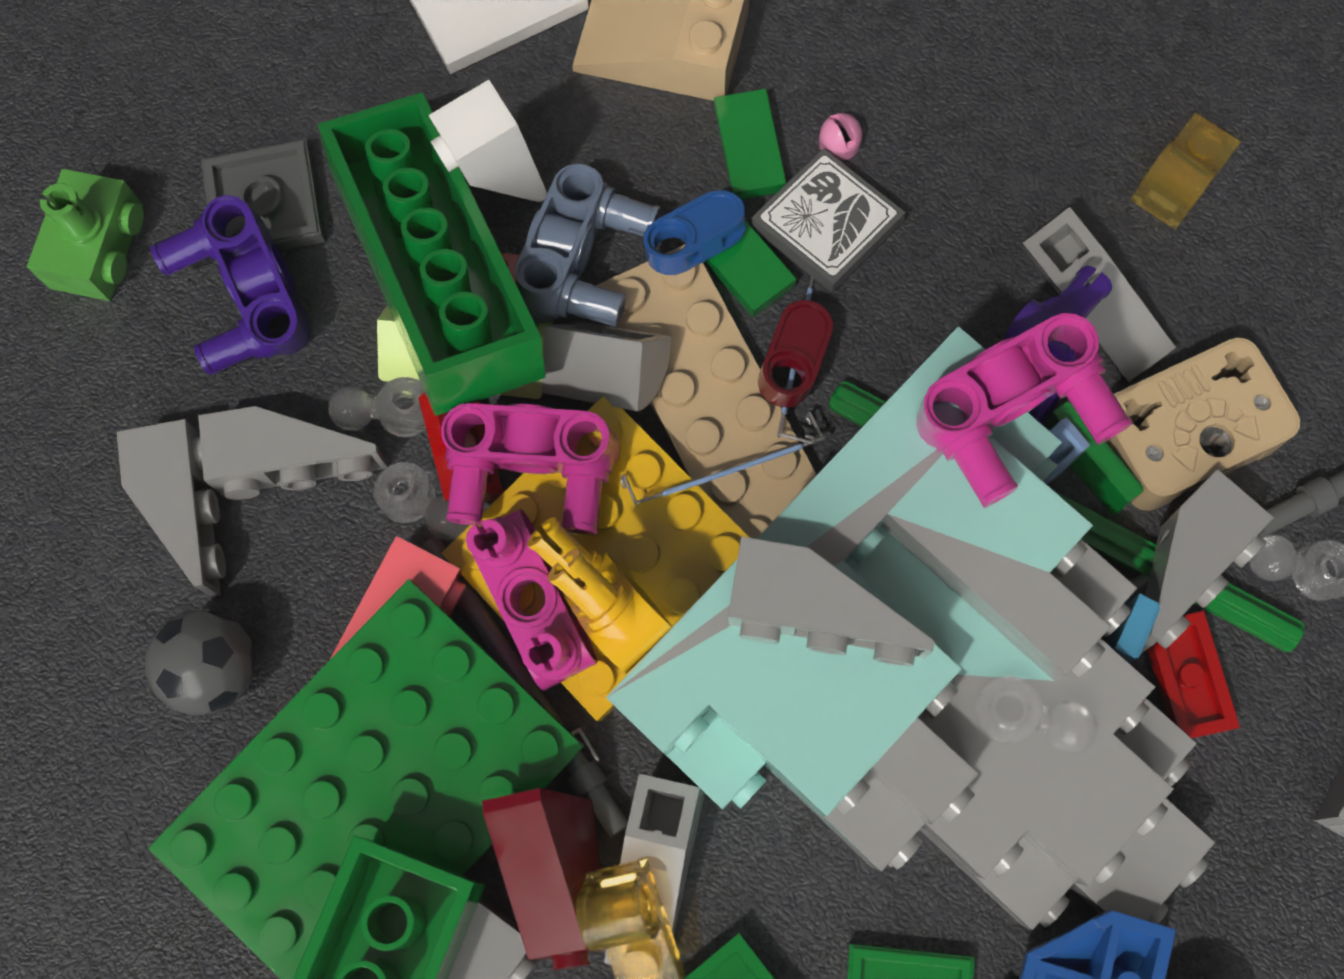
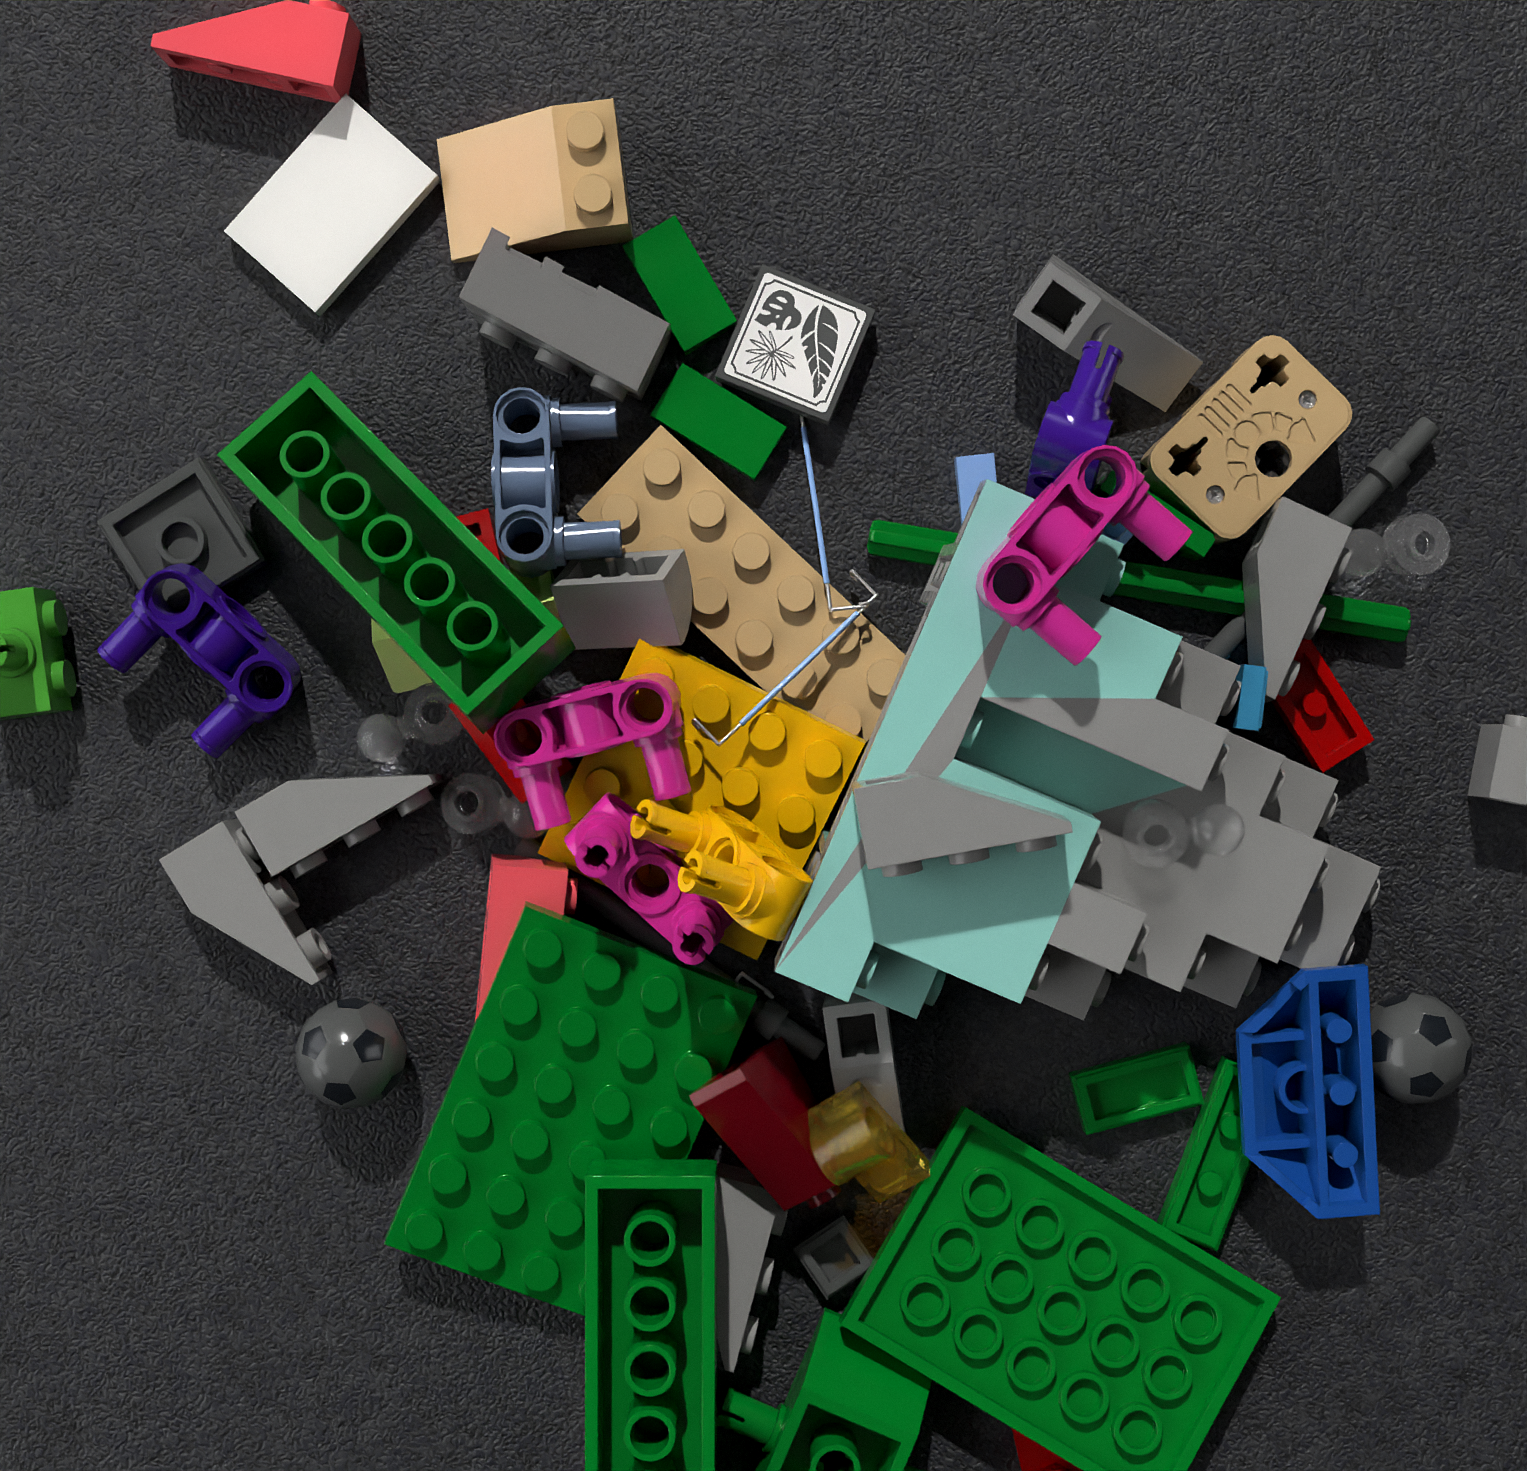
camera: 20 degrees left, 15 degrees up
white slope [429,80,547,202] -> none
blue piece [643,190,746,275] -> none
dark red piece [758,300,833,408] -> none
bright pink hinge [819,112,863,161] -> none
clear yellow plate [1131,113,1241,230] -> none
none -> light grey wedge [459,227,673,402]

